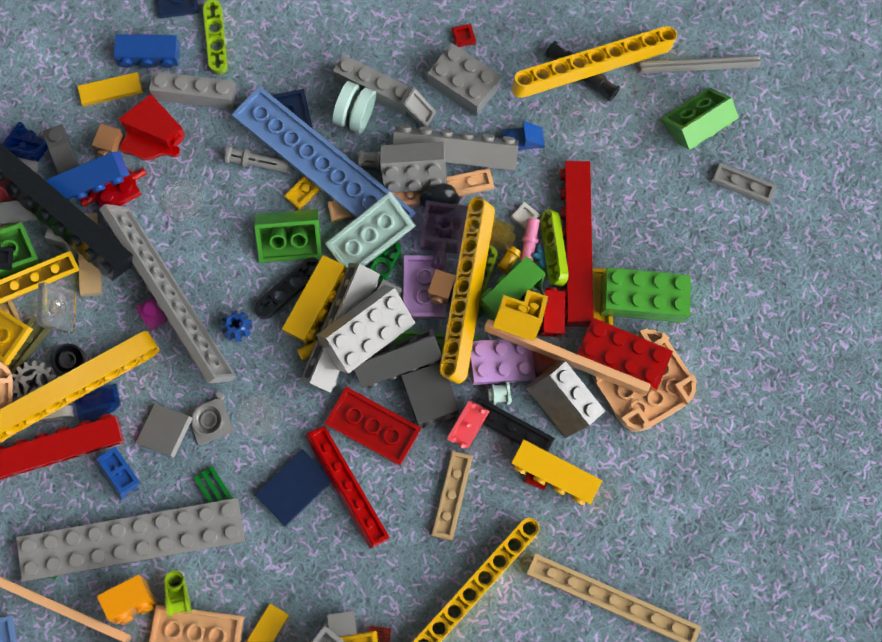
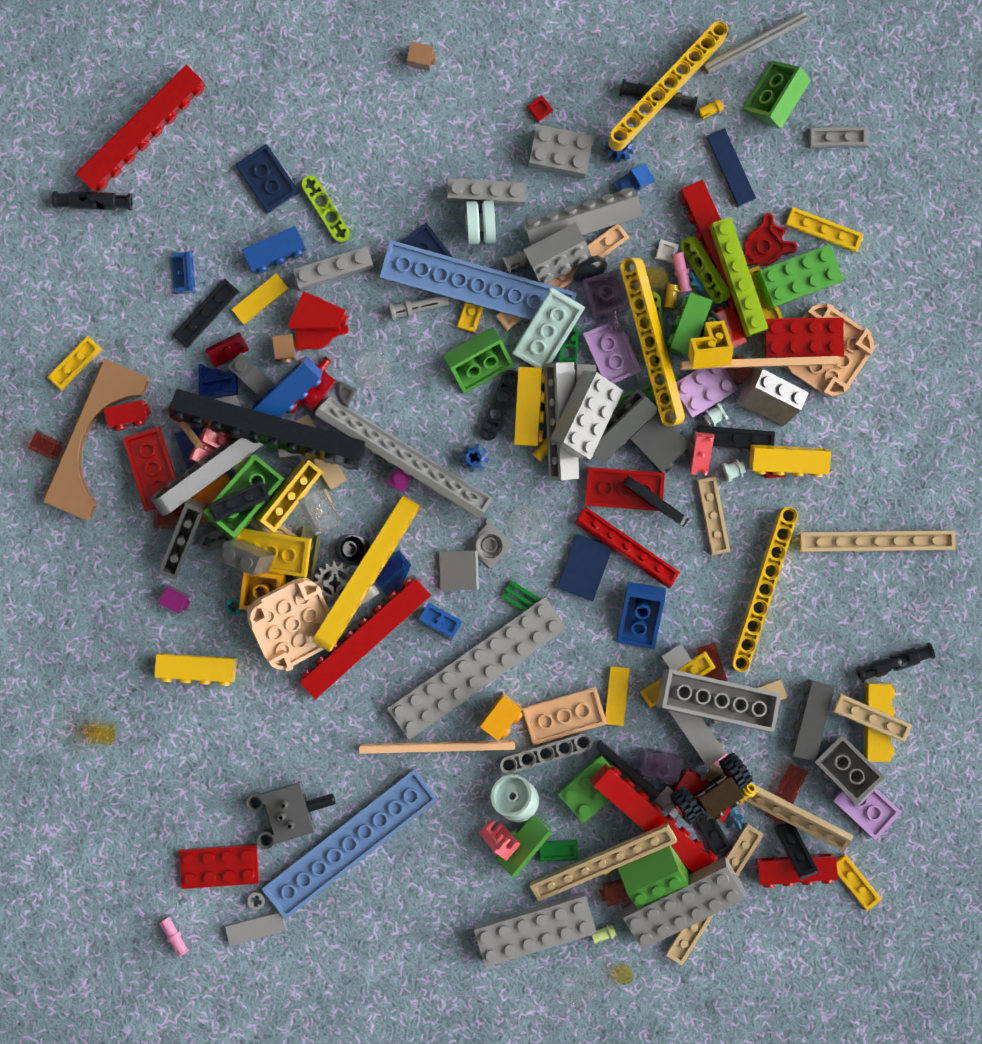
camera: 15 degrees left, 15 degrees up
lime piece [164,571,192,617] -> none
light grey tile [399,87,436,127] -> none
medium nougat brick [427,269,456,305] -> none
none -> blue hinge [171,251,196,294]
none -> black tile [173,279,240,348]
none -> dark red plate [205,332,249,367]
none -> flat silver tile [338,381,358,407]
none -> blue piece [605,137,634,163]
none -> blue slope [617,582,666,649]
none -> black beam [622,475,689,527]
none -> yellow pin [698,99,724,120]
none -> dark blue tile [706,128,756,207]
none -> lime brick [709,217,769,337]
none -> light aqua brick [722,459,746,482]
none -> red tile [744,213,798,266]
none -> yellow tile [784,207,864,253]

